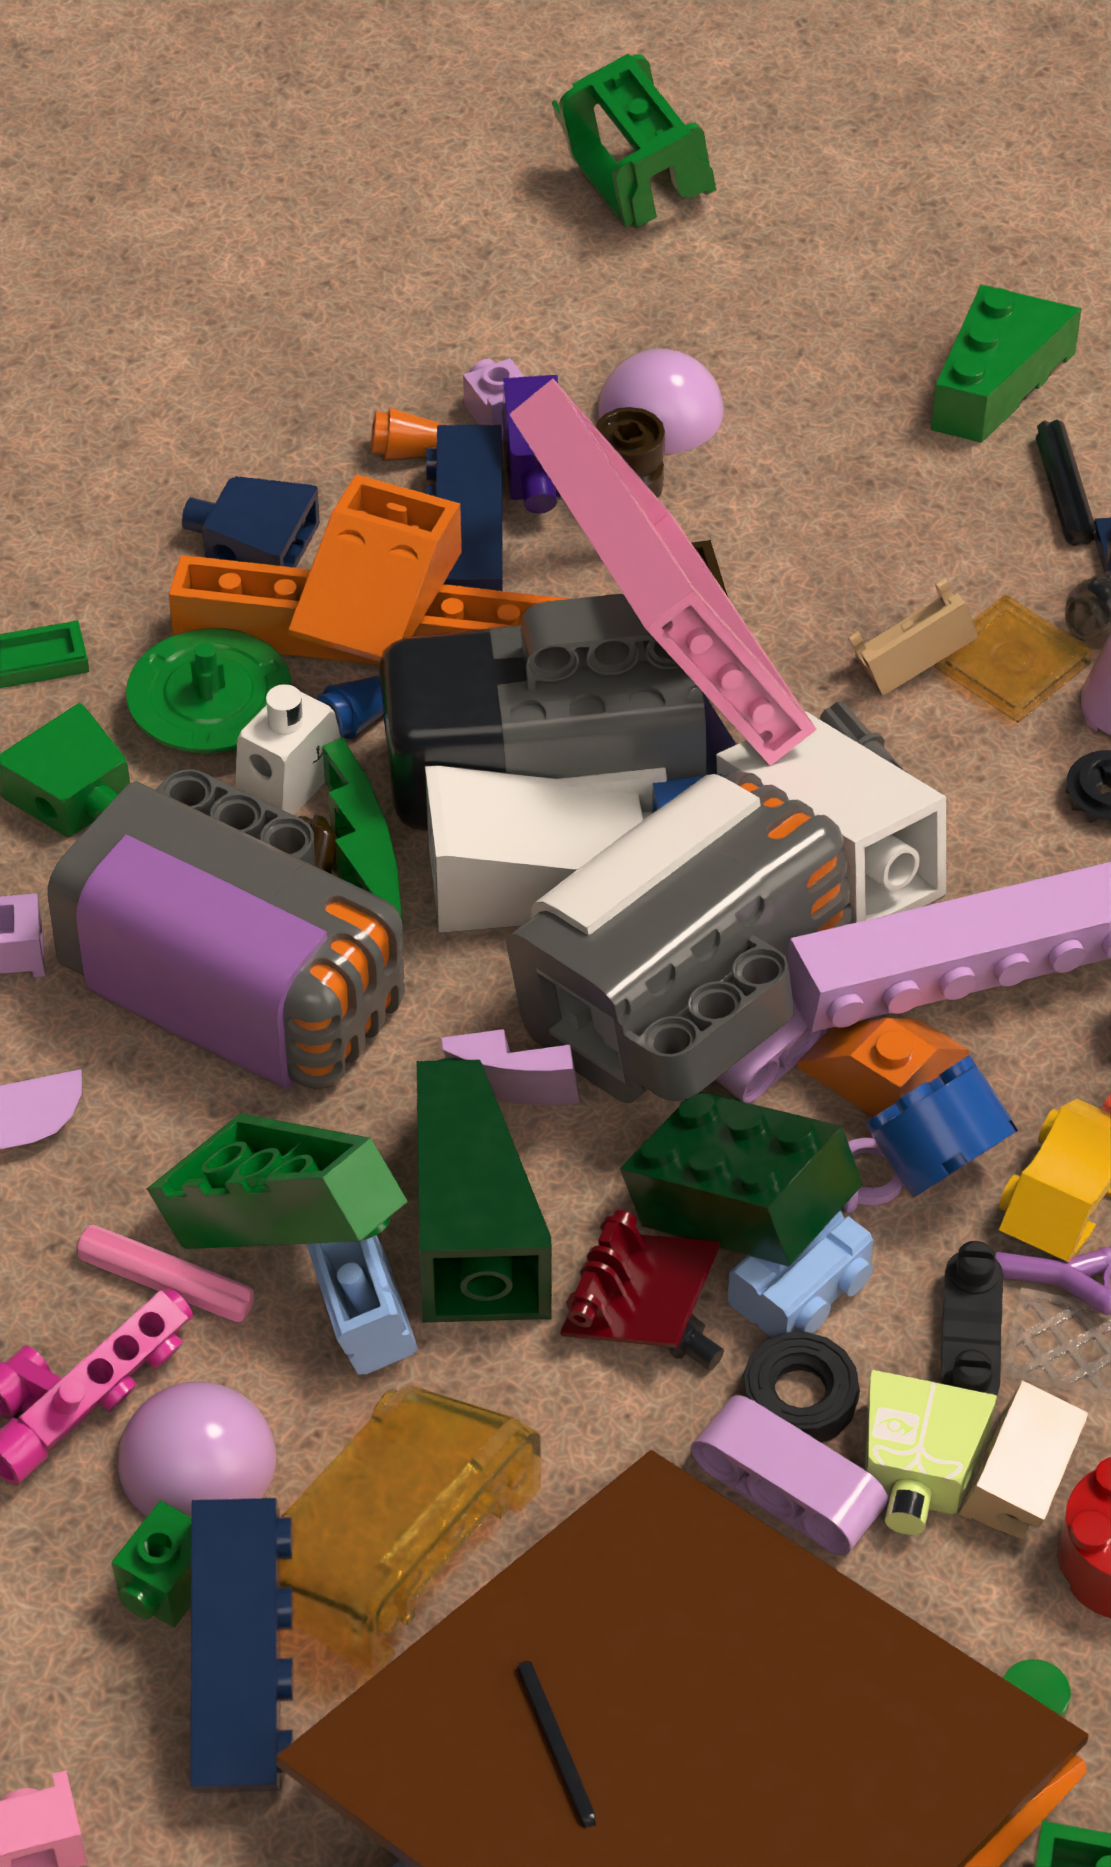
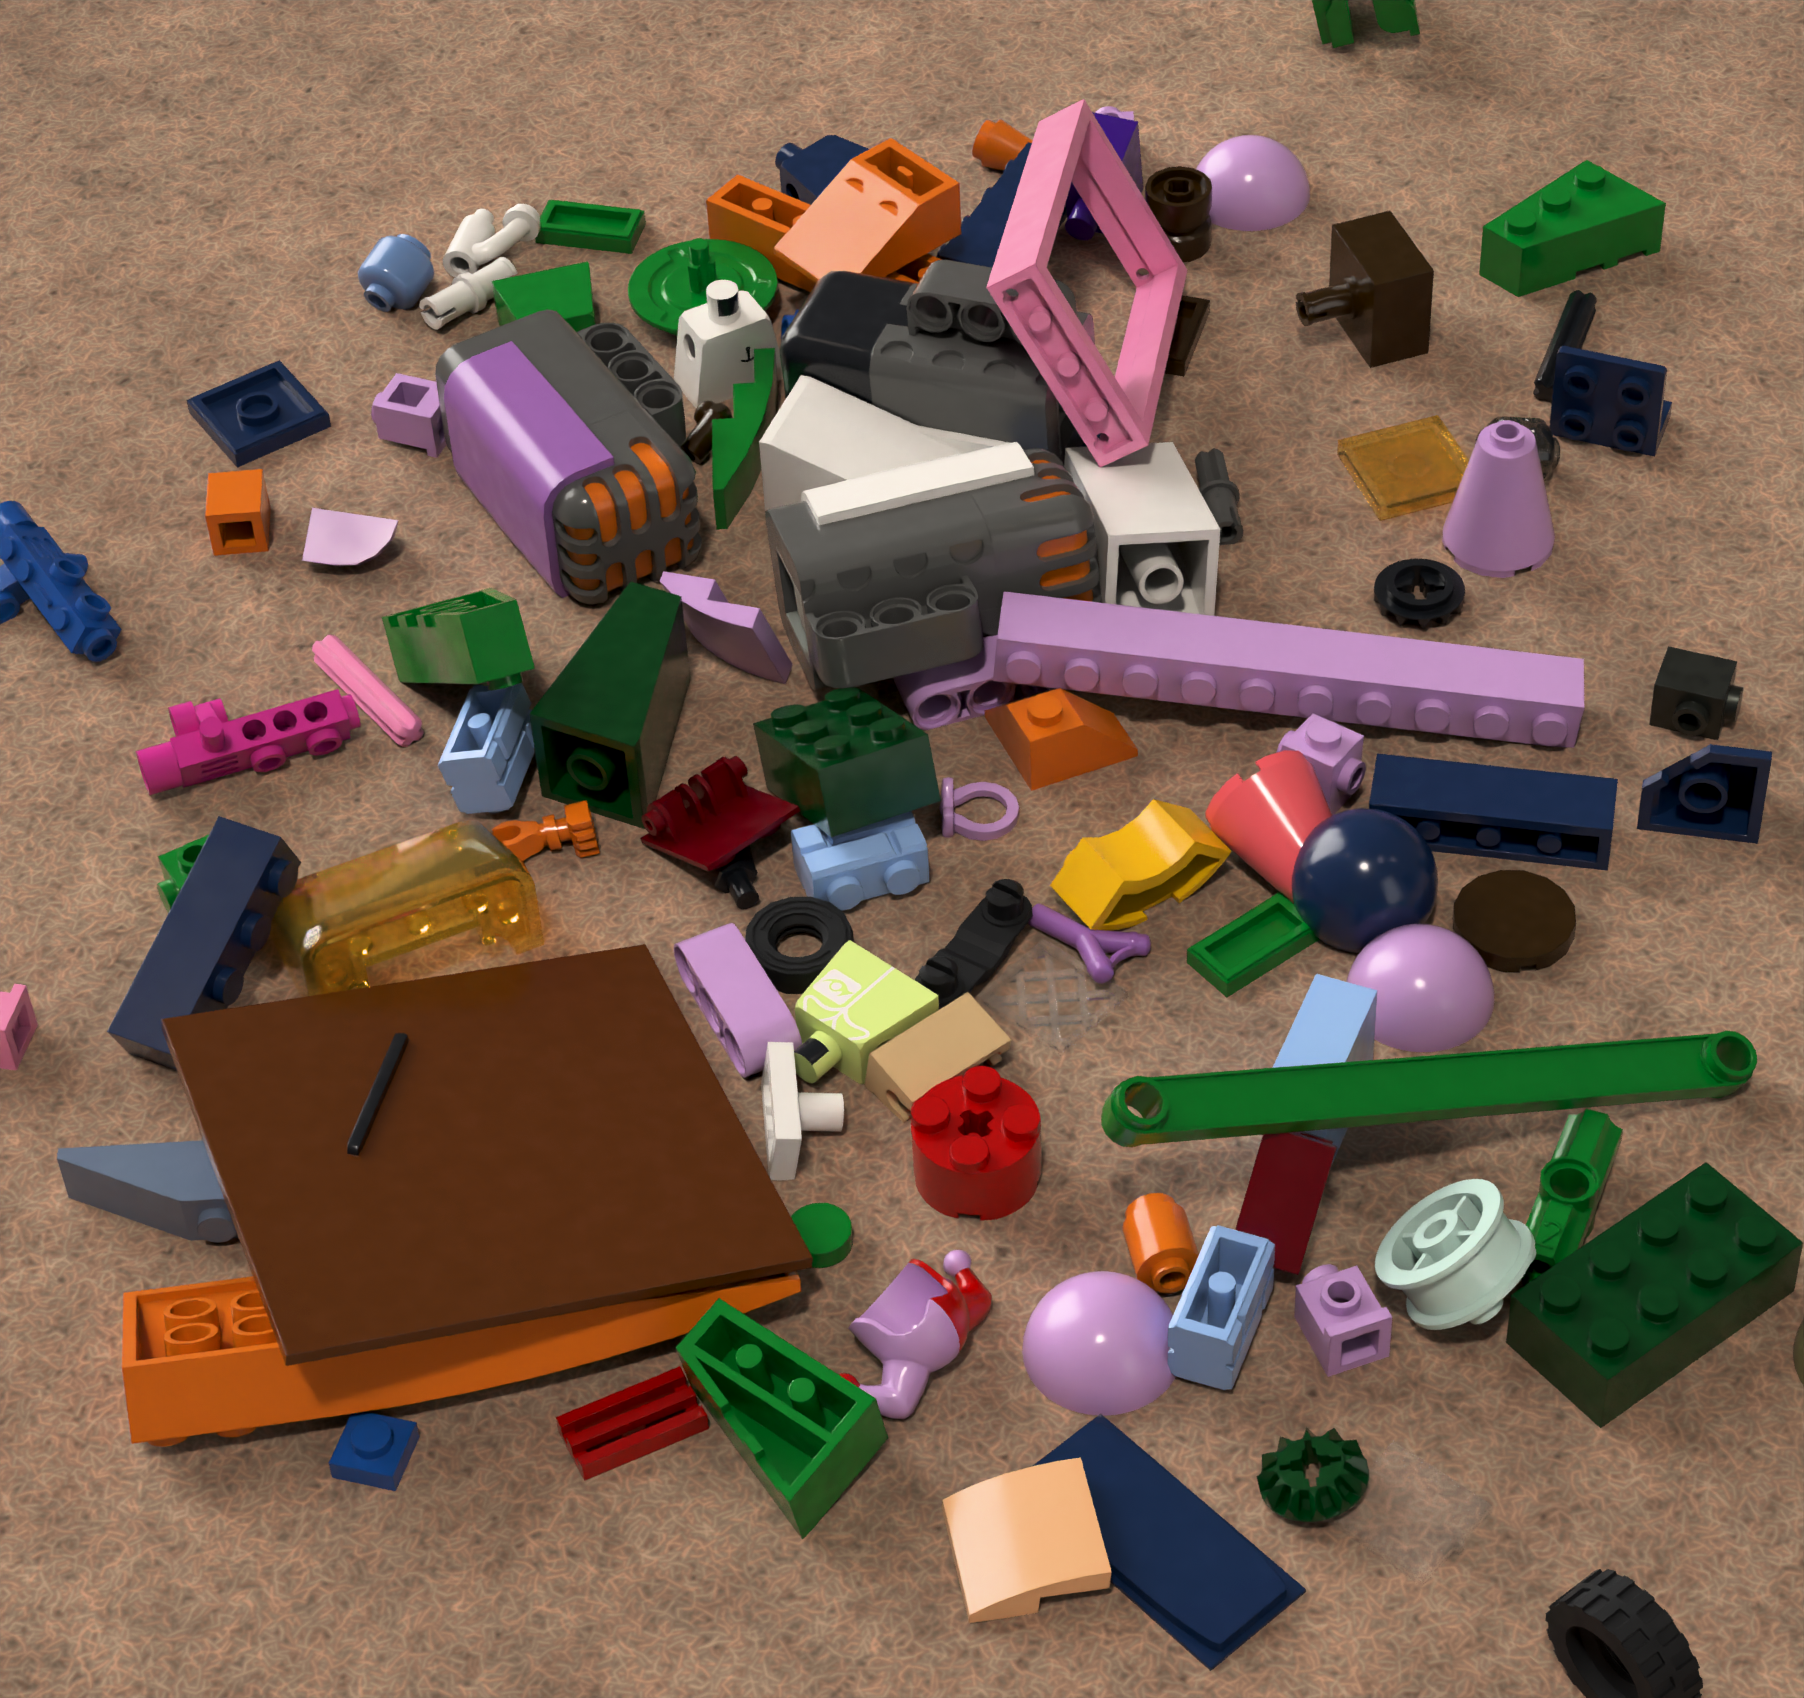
camera: 30 degrees right, 5 degrees down
lavender piece [117,1381,277,1518] -> none
tan hinge [848,578,978,695] -> none
blue brick [865,1055,1018,1198] -> none
none -> orange piece [492,800,600,864]
none -> white tile [761,1042,844,1181]
none -> dark brown brick [1296,211,1434,368]

